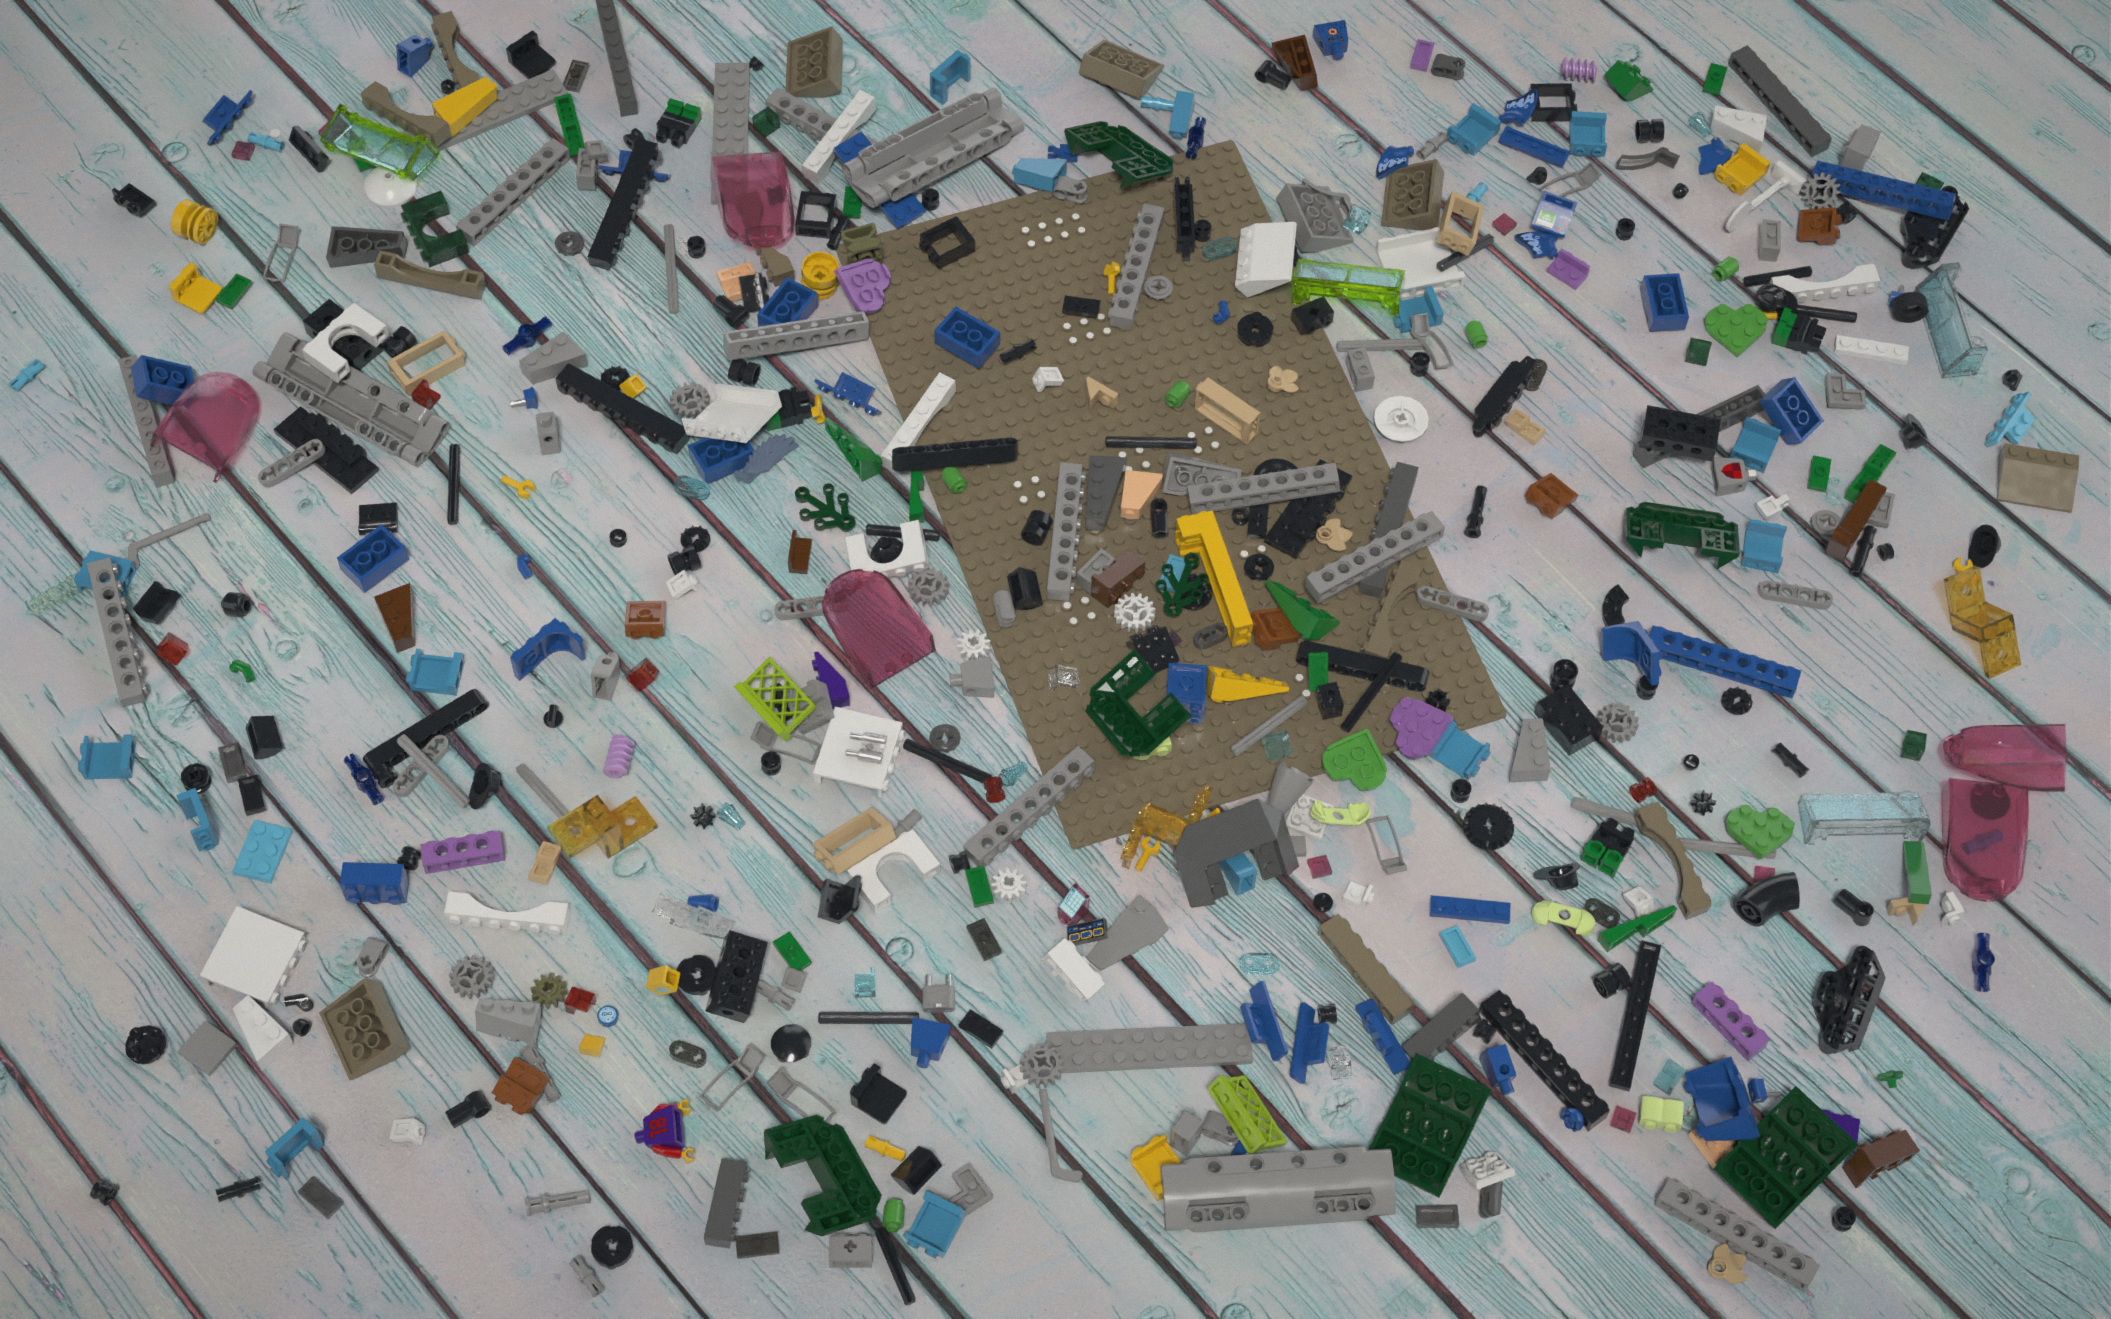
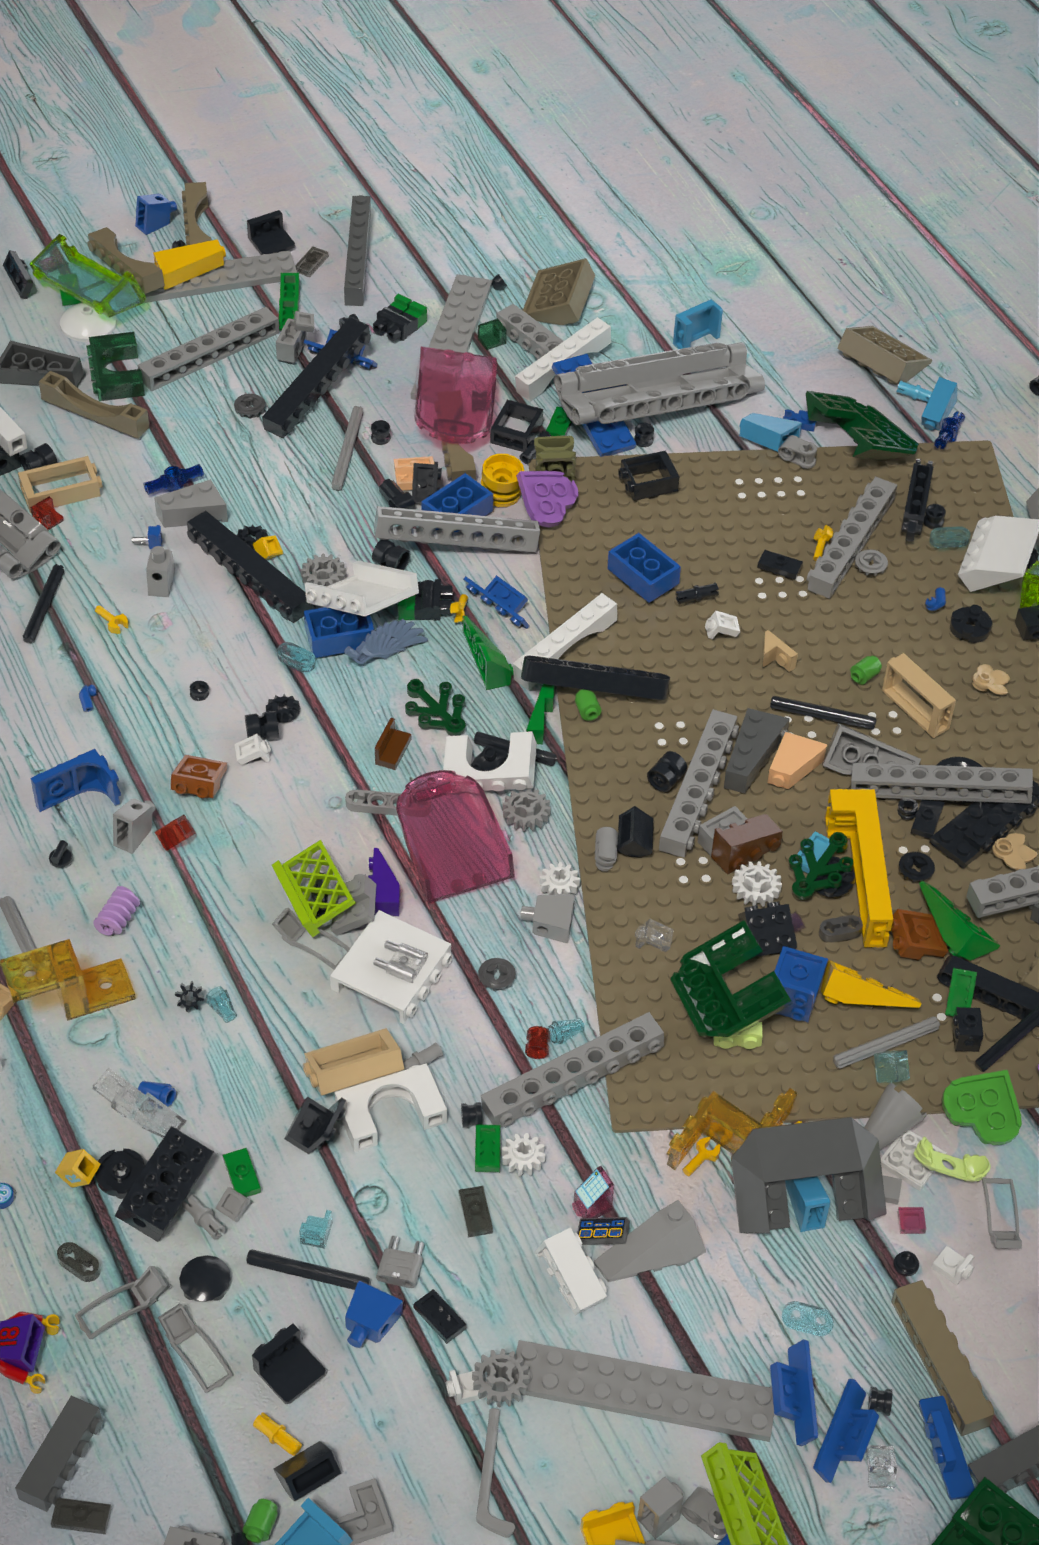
camera: 15 degrees right, 10 degrees down
black wheel [761,751,781,776] -> none
dark green slope [764,1115,882,1237] -> none
black axle [903,739,993,785] -> none
black piece [1150,498,1168,539] -> none

